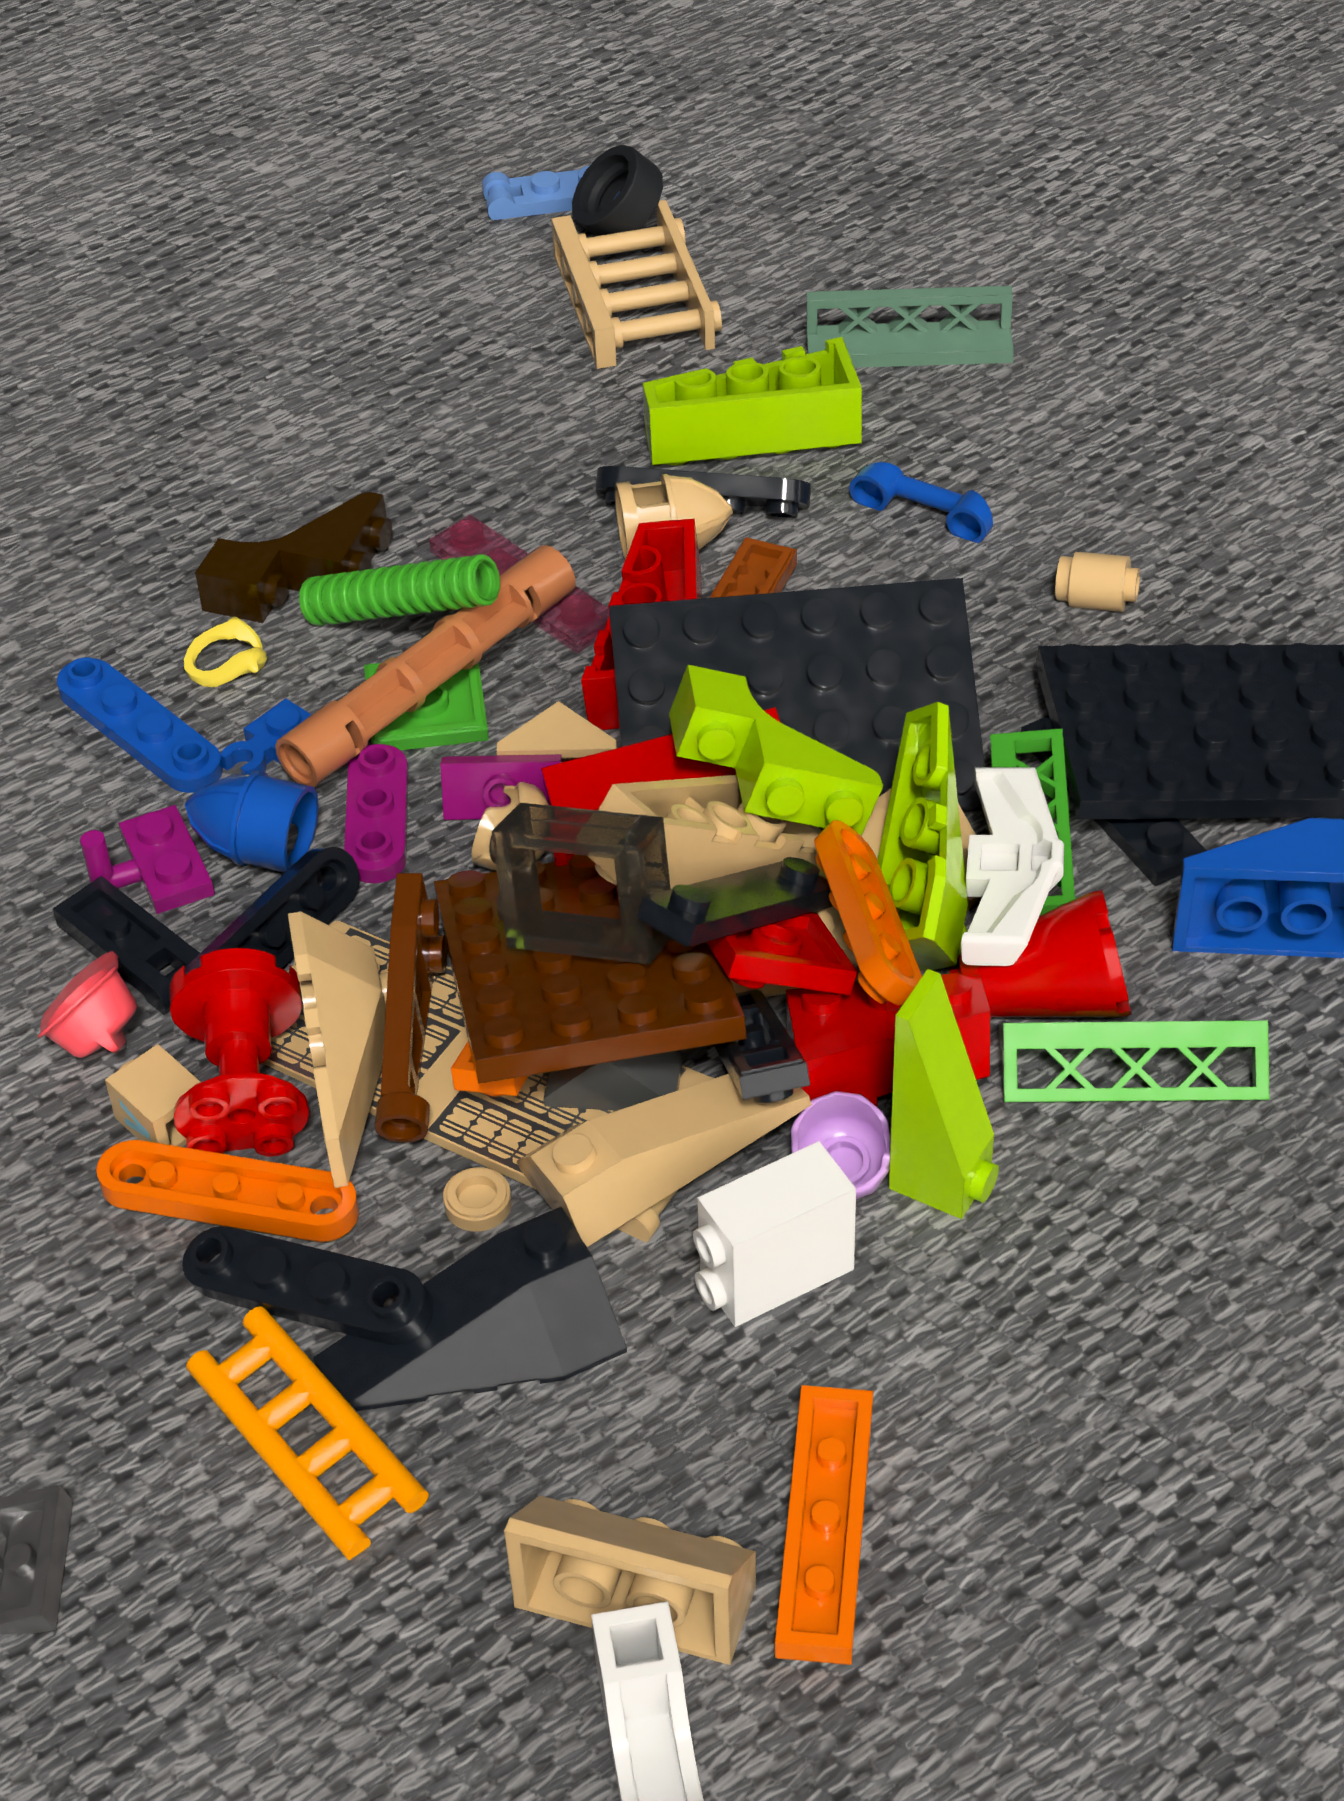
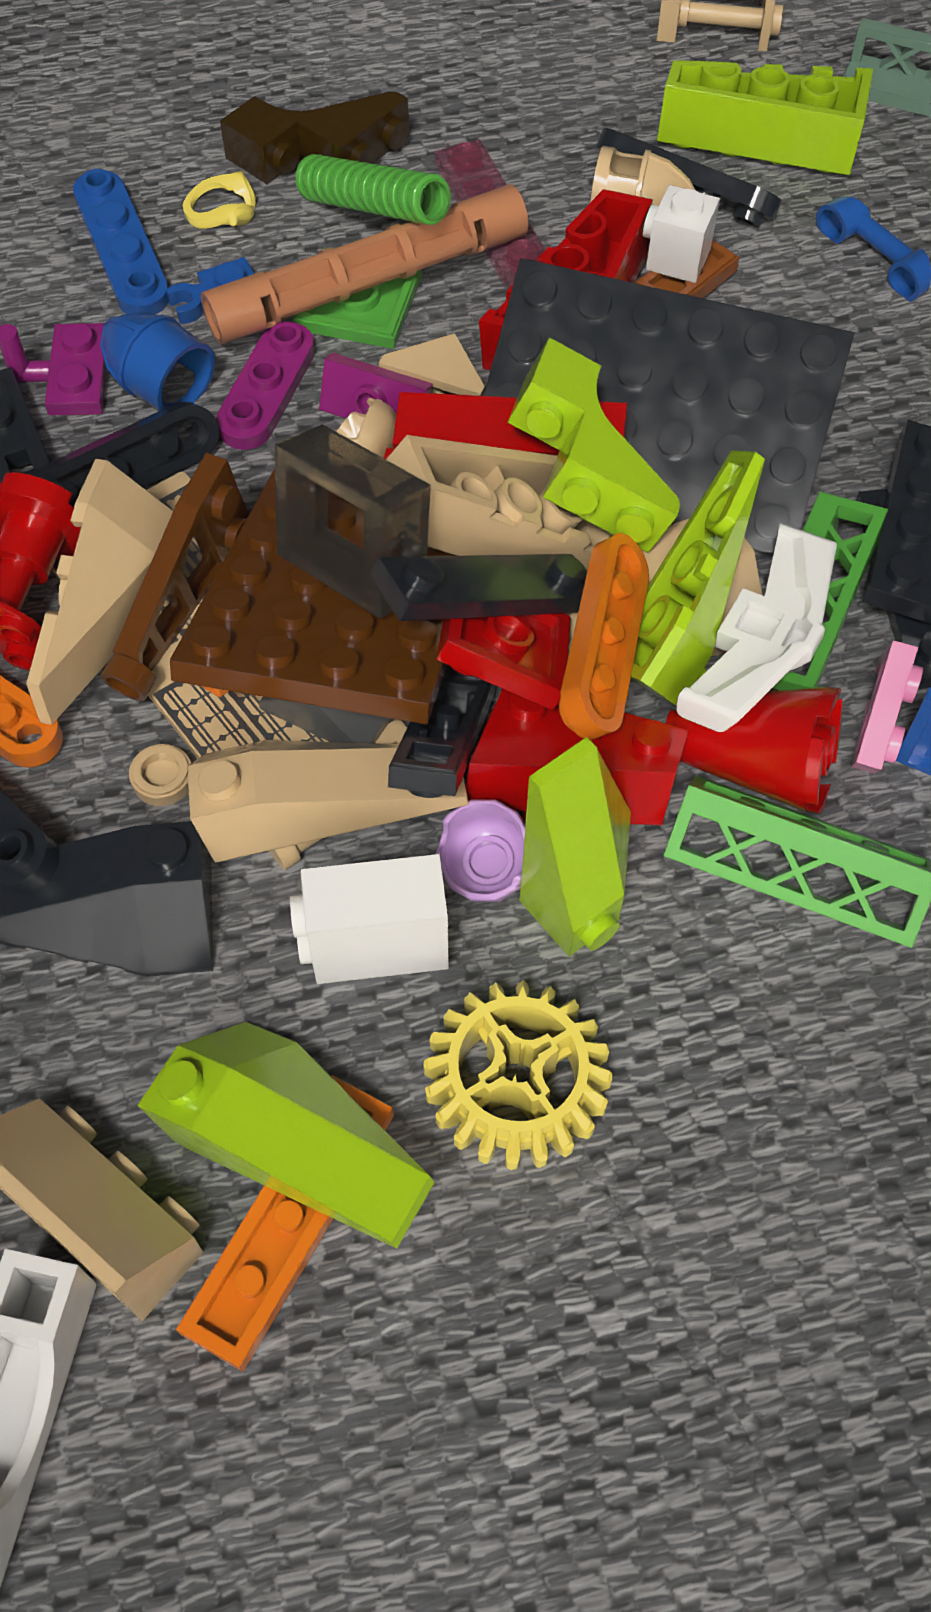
camera: 20 degrees right, 15 degrees up
none -> lime wedge [137,1022,435,1249]
none -> light yellow gear [424,979,612,1171]
none -> white brick [643,185,720,283]
none -> bright pink wing [851,641,923,774]

